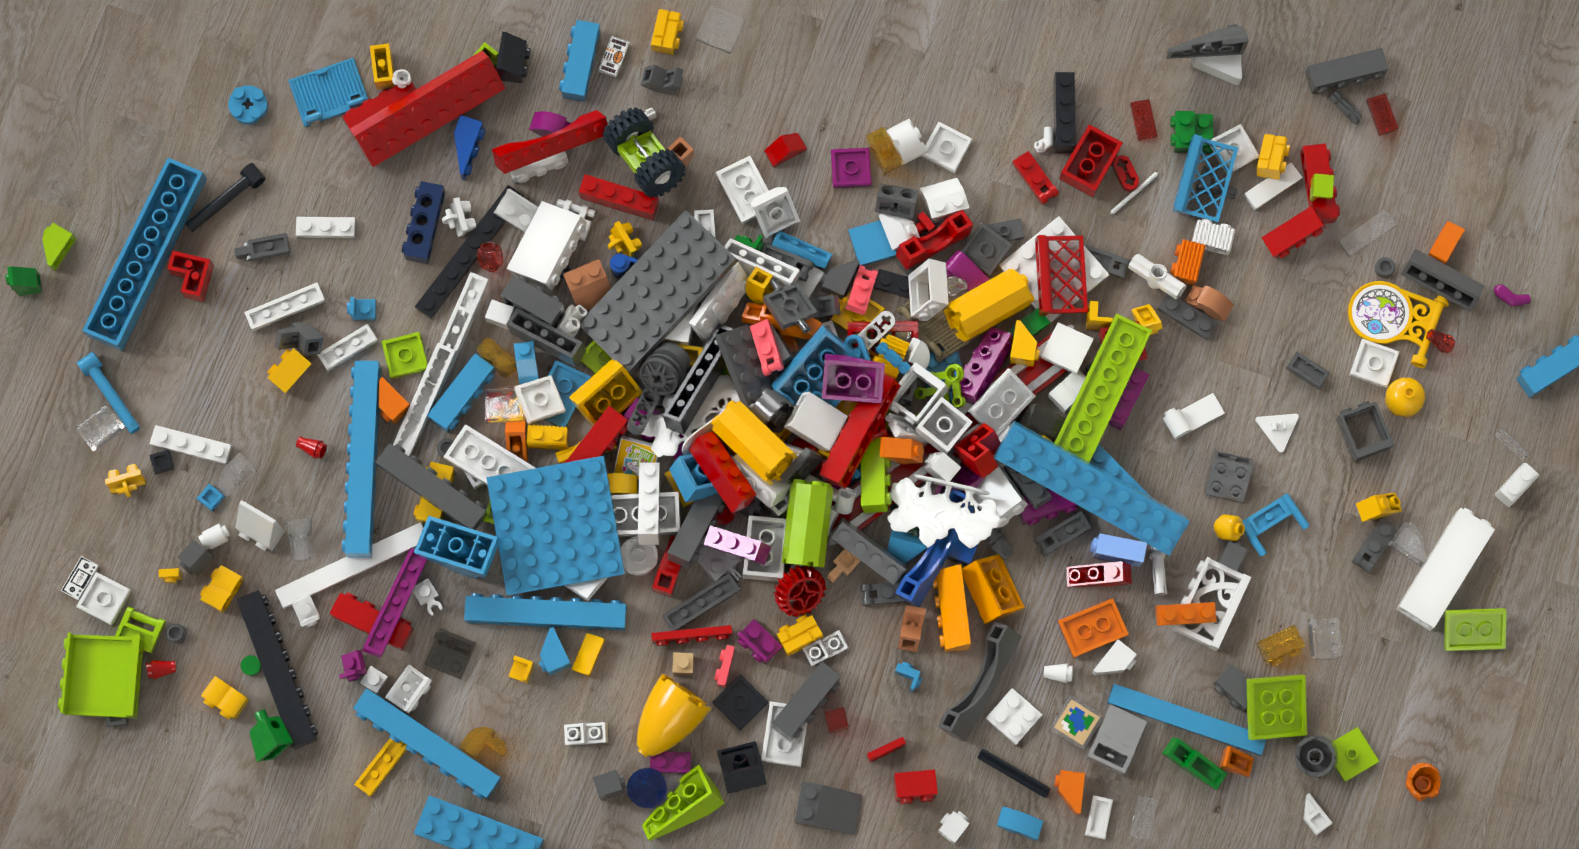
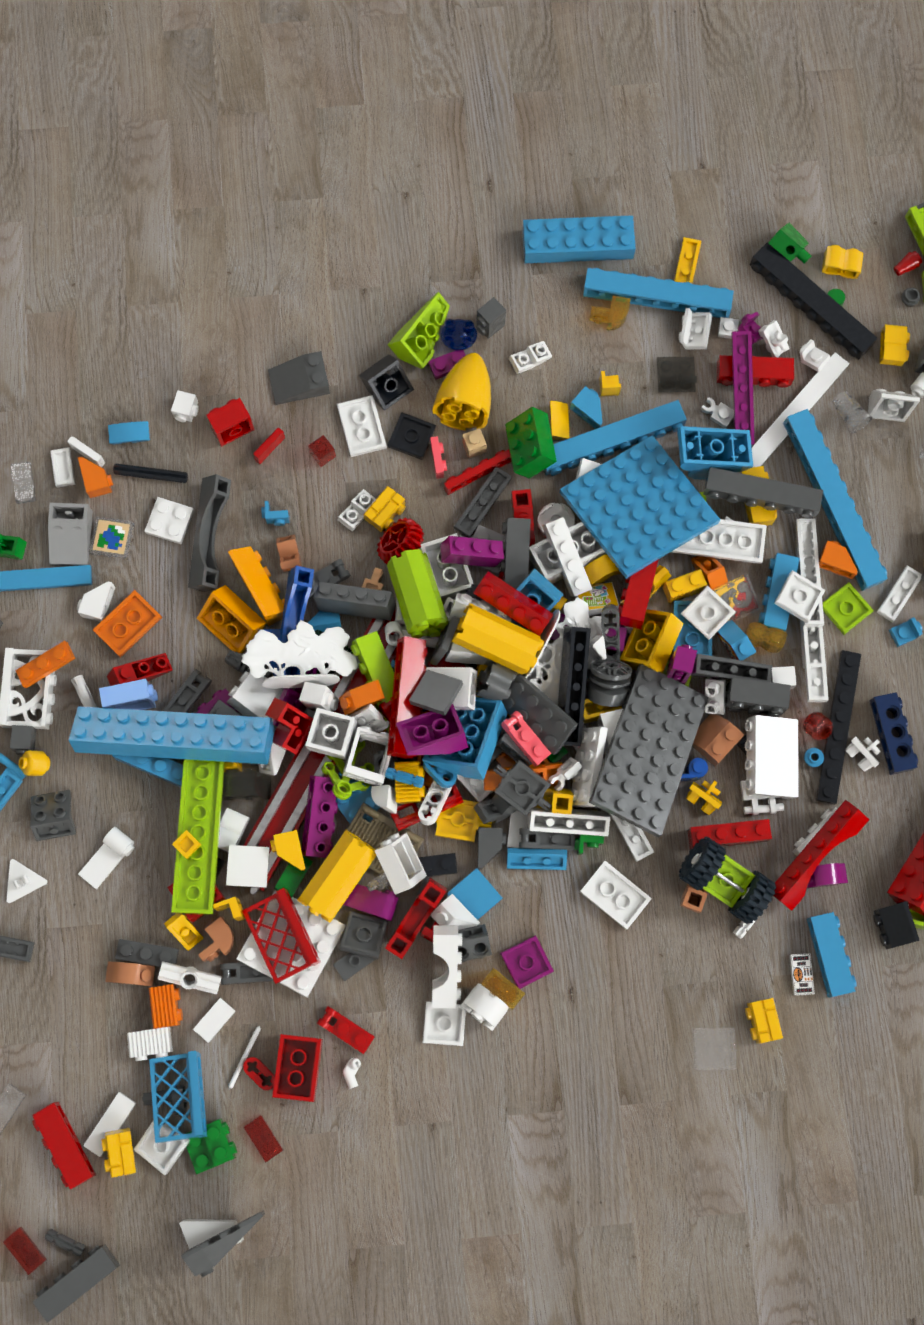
camera: 155 degrees right, 0 degrees up
red cone [296,436,327,459] -> none
dark grey tile [437,438,454,458] -> none
blue slope [454,115,486,180] -> none
white plate [494,189,538,233] -> none
dark grey brick [641,65,684,94] -> none
magenta bracket [737,619,783,665] -> none
white slope [751,187,800,238] -> none
red slope [764,133,807,168] -> none
dark grey brick [771,662,841,742] -> none
coral plate [846,265,878,315] -> none
white slope [920,178,969,224] -> none
white tile [968,369,1036,436] -> none
white cone [1044,663,1073,683] -> none
black brick [1053,72,1076,153] -> none
magenta arch [1108,367,1150,431] -> none
red brick [1261,206,1326,259] -> none
lime panel [1310,174,1334,201] -> none
none -> white tile [67,436,105,467]
none -> yellow plate [172,830,201,859]
none -> white tile [193,998,236,1043]
none -> nougat brick [198,916,234,962]
none -> dark grey tile [409,669,463,715]
none -> white arch [432,925,462,1008]
none -> green brick [505,407,557,479]
none -> white plate [548,757,582,791]
none -> white slope [589,635,607,660]
none -> magenta brick [666,644,697,684]
none -> white hips [758,320,790,357]
none -> white plate [774,570,825,623]
none -> dark azure plate [804,748,824,768]

